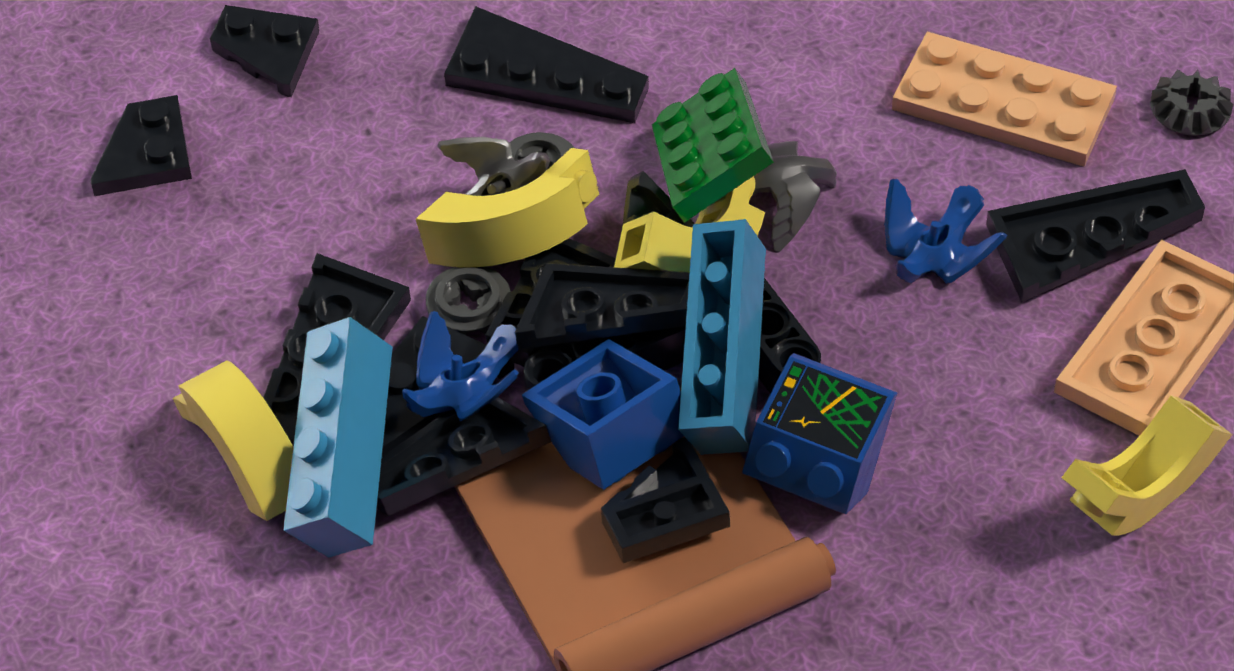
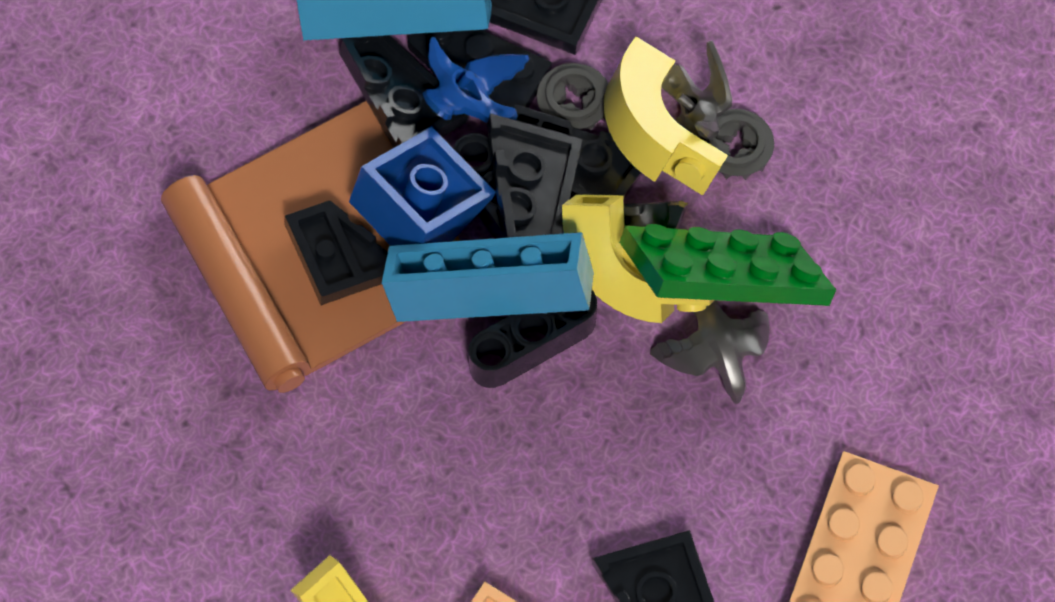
camera: 85 degrees right, 15 degrees up
black wing [444,6,649,123] -> none
slope [742,353,898,514] -> none
blue animal [884,179,1007,284] -> none

